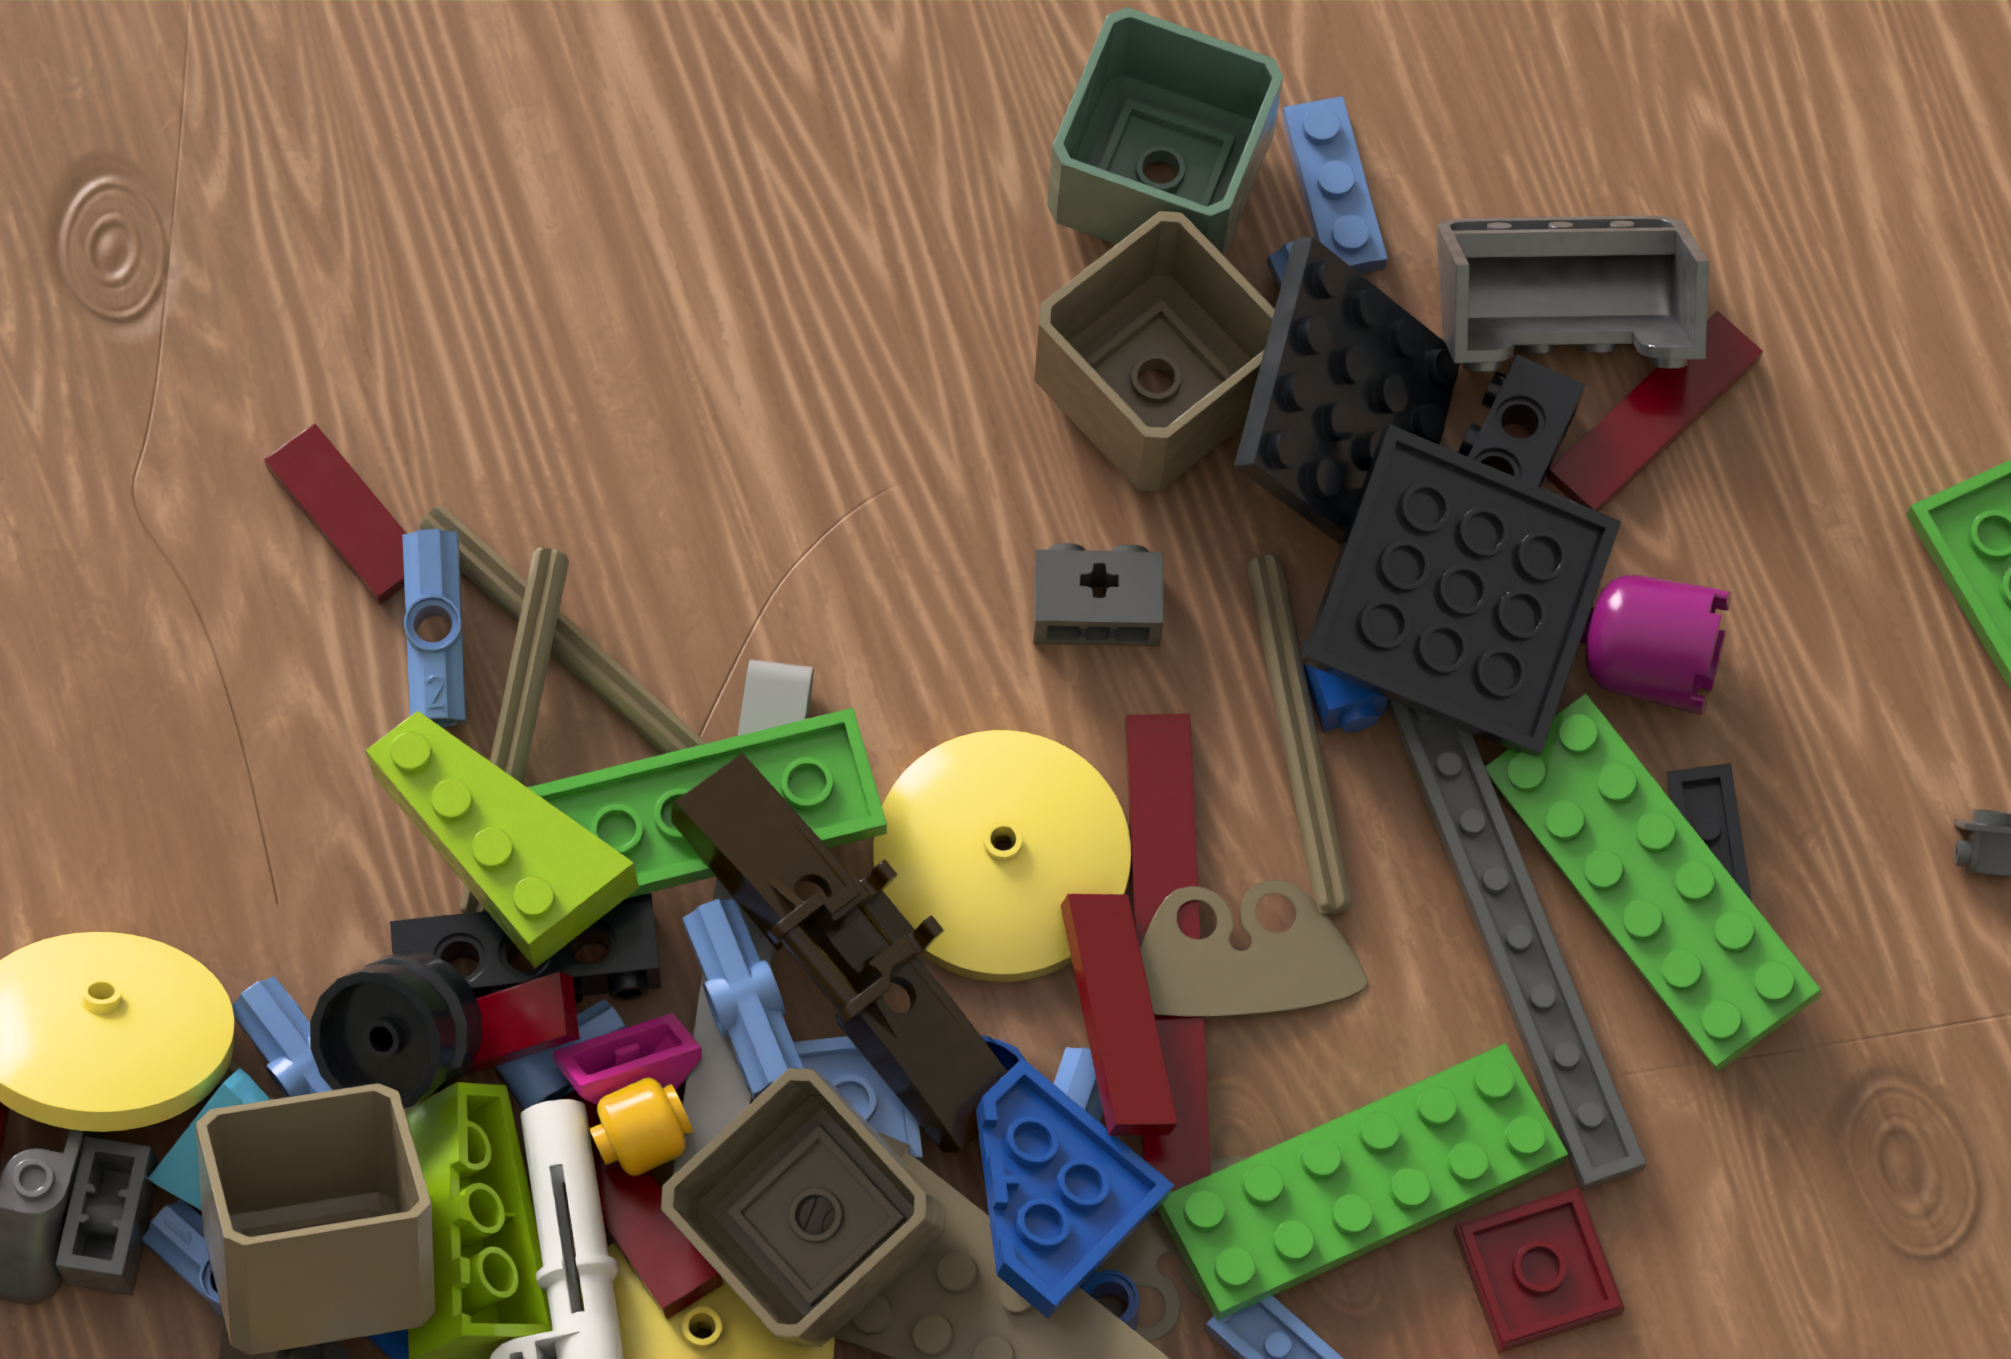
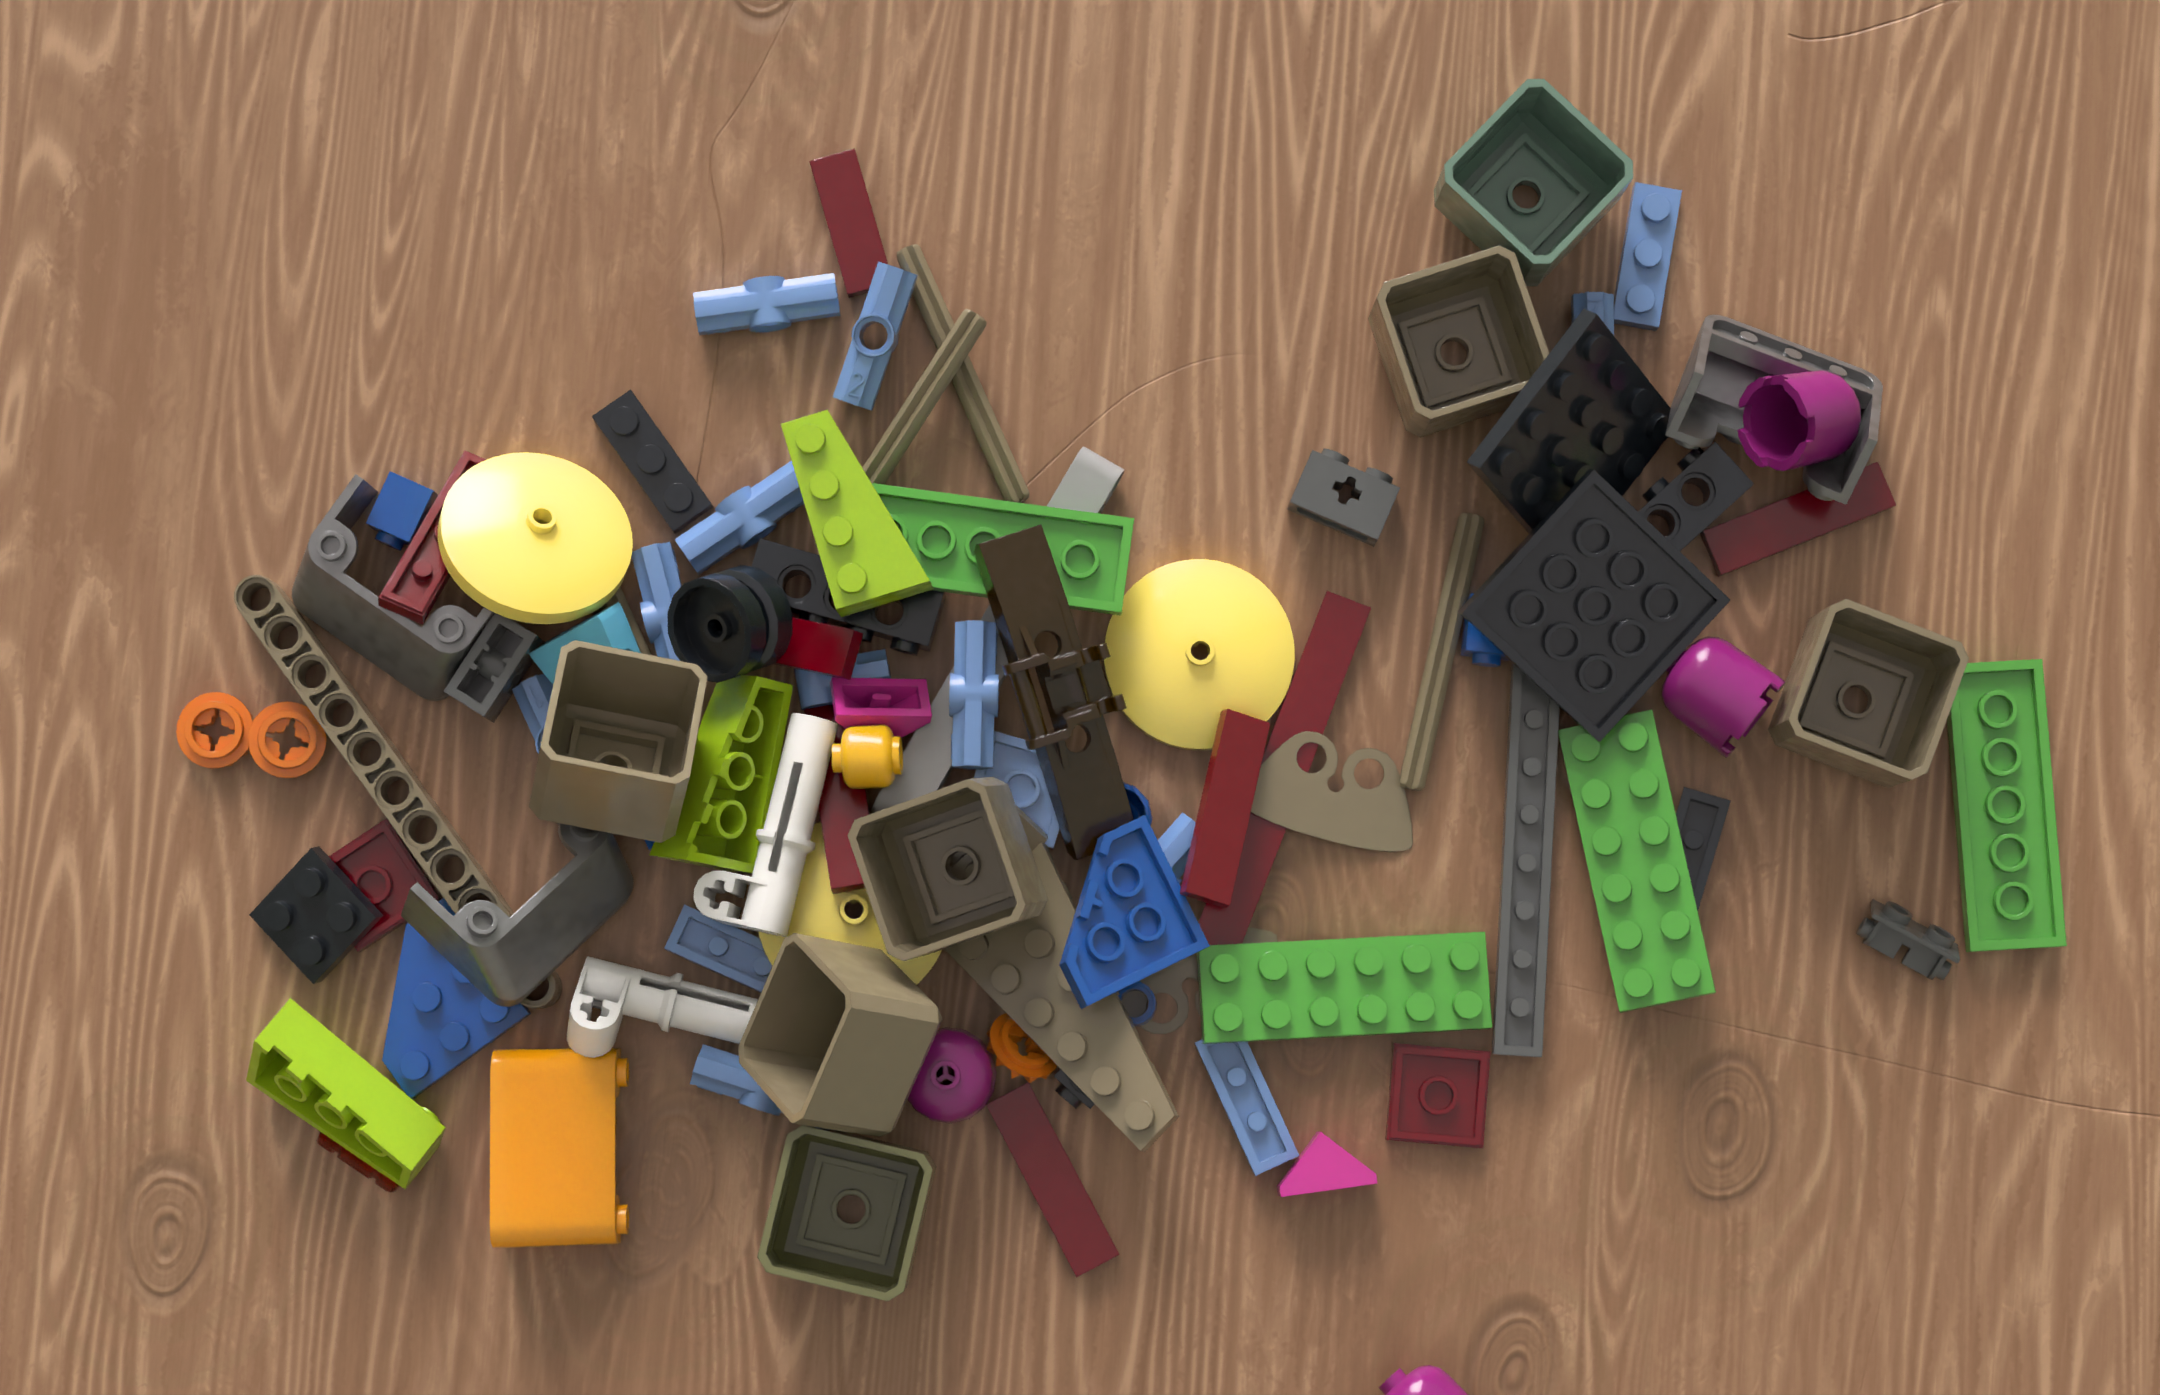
camera: 25 degrees right, 15 degrees up
none -> black plate [592,389,714,534]
none -> medium blue piece [675,461,804,575]
none -> medium blue piece [693,273,841,335]
none -> magenta cylinder [1738,370,1862,471]
none -> dark tan plate [1768,599,1969,788]

